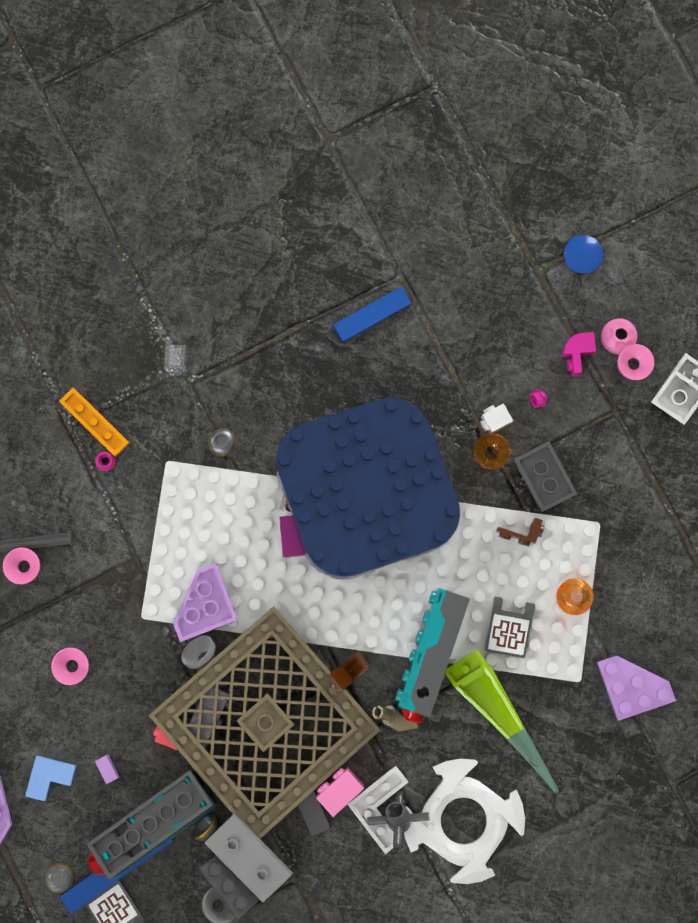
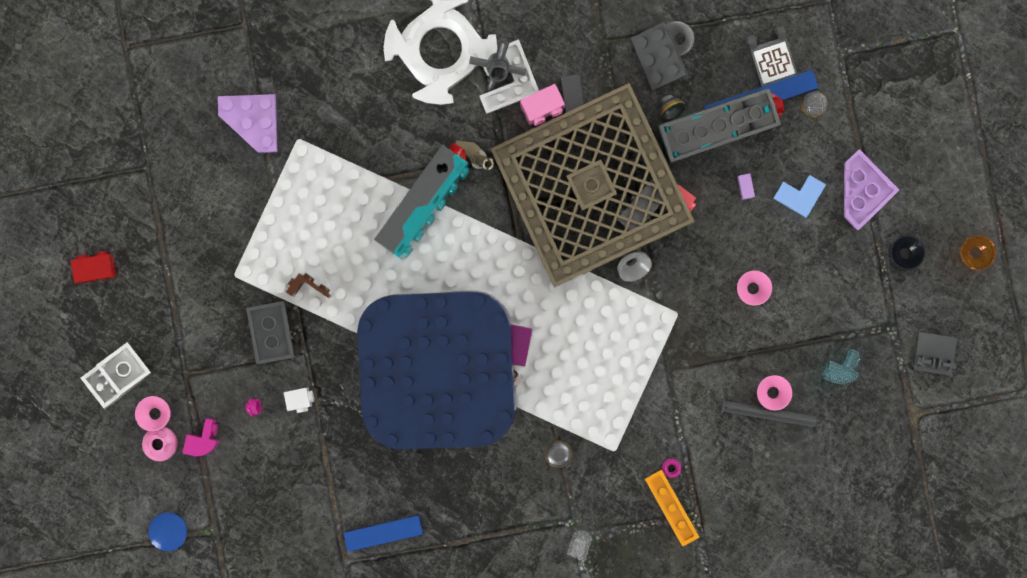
camera: 160 degrees left, 5 degrees up
lavender plate [173,563,238,642] -> none
light grey plate [205,813,293,902] -> none
reddish brown bracket [328,651,371,692] -> none
lime plate [445,649,559,793] -> none
clear orange piece [474,433,510,470] -> none
flag [485,596,535,658] -> none
clear orange piece [556,578,593,615] -> none

